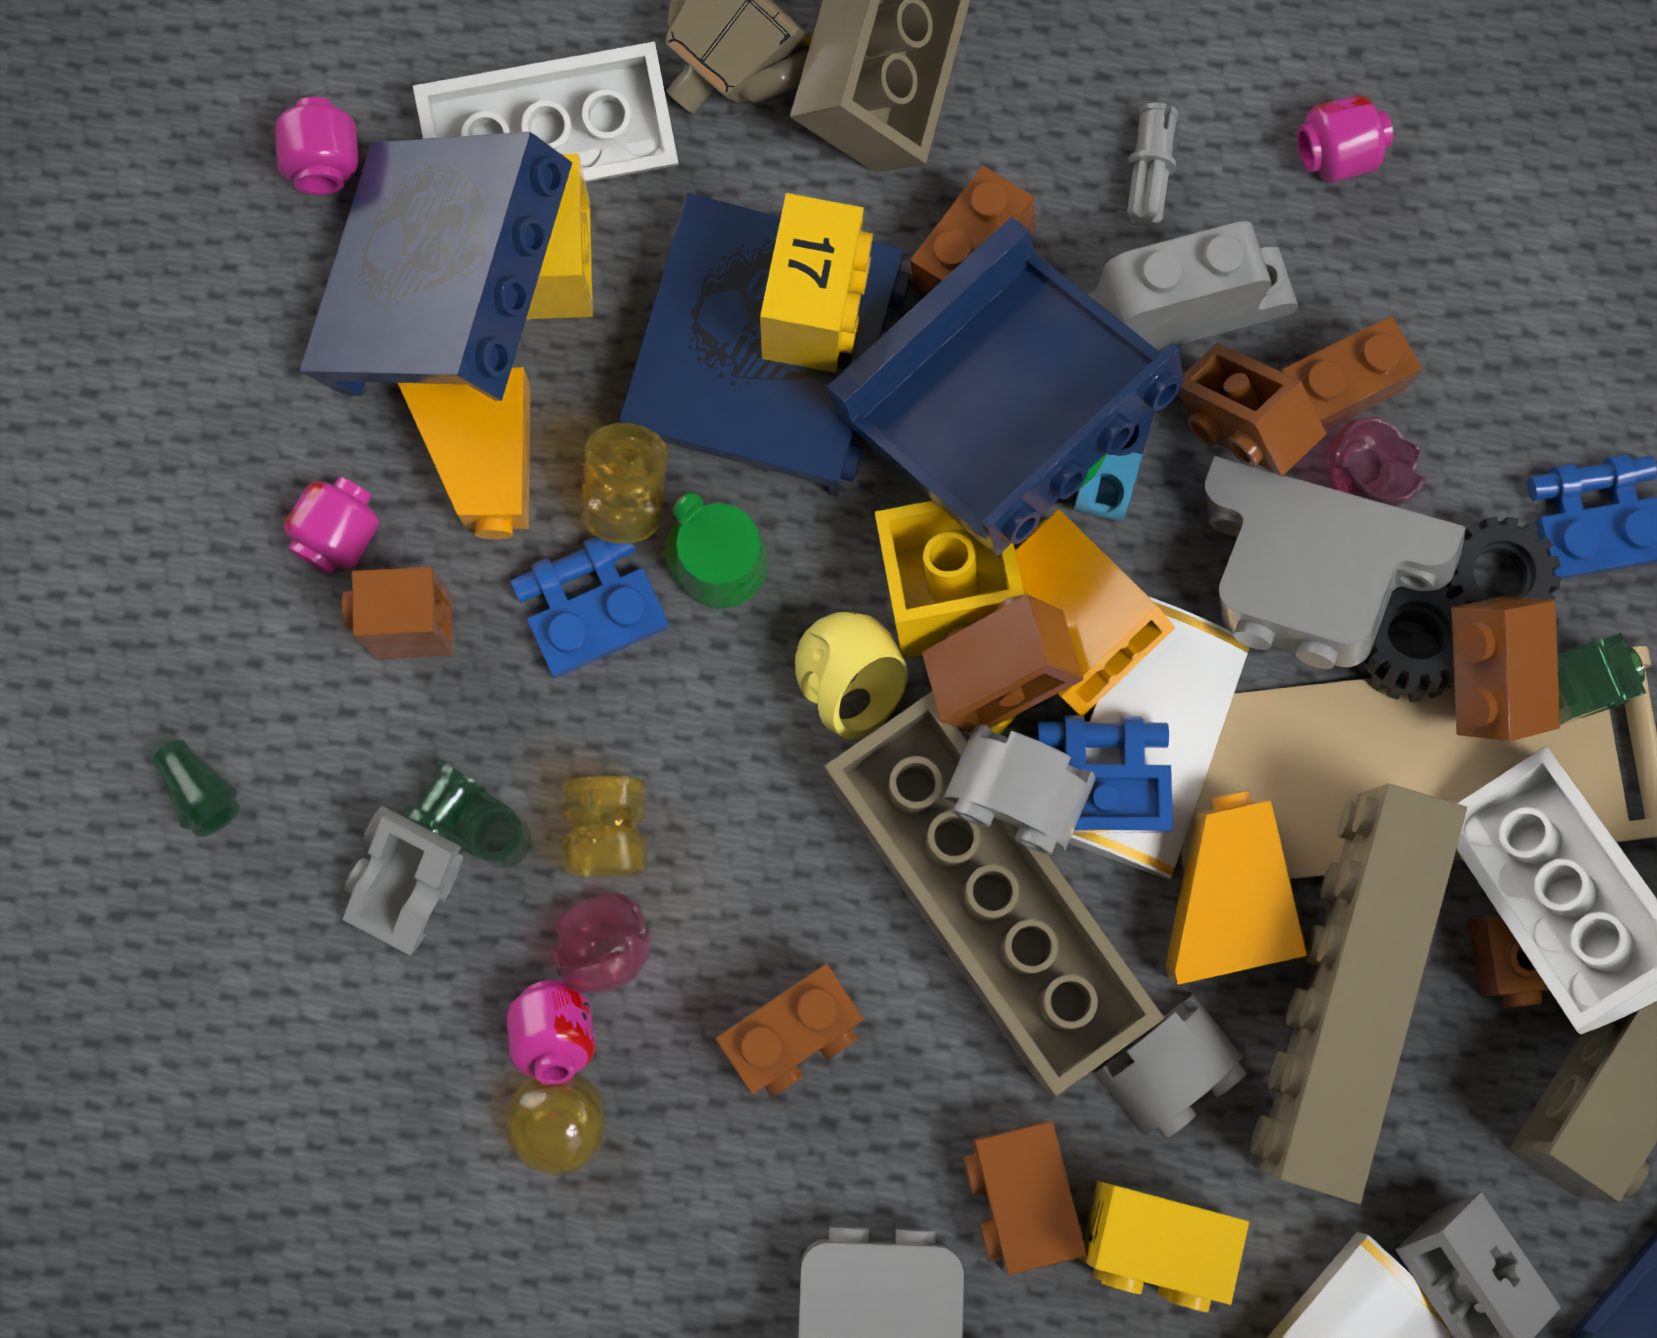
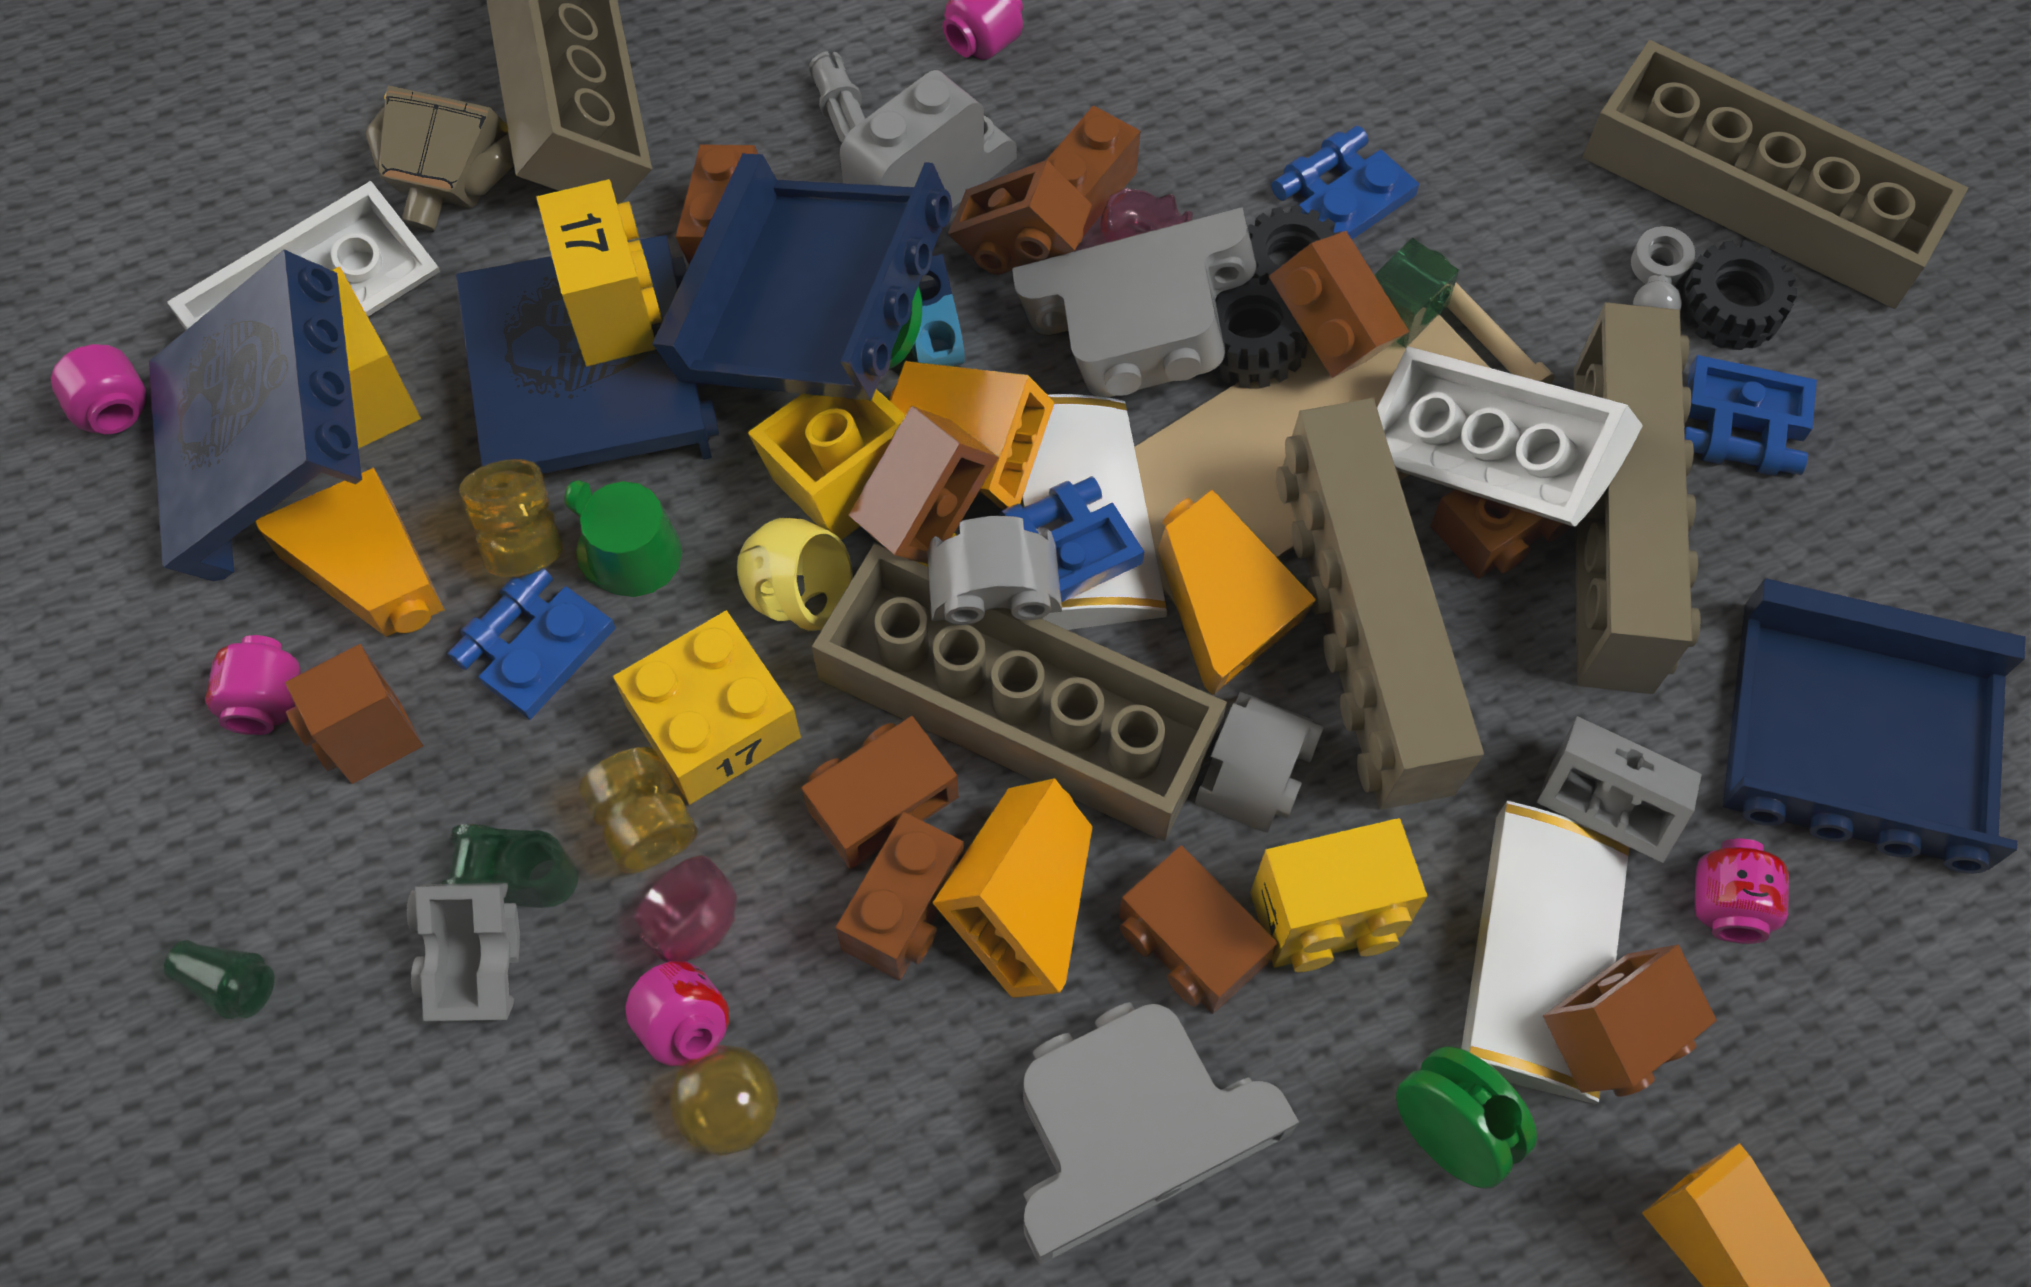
camera: 25 degrees left, 15 degrees down
none -> yellow brick [613,610,801,805]
none -> dark orange brick [801,716,959,869]
none -> light orange slope [933,778,1093,998]

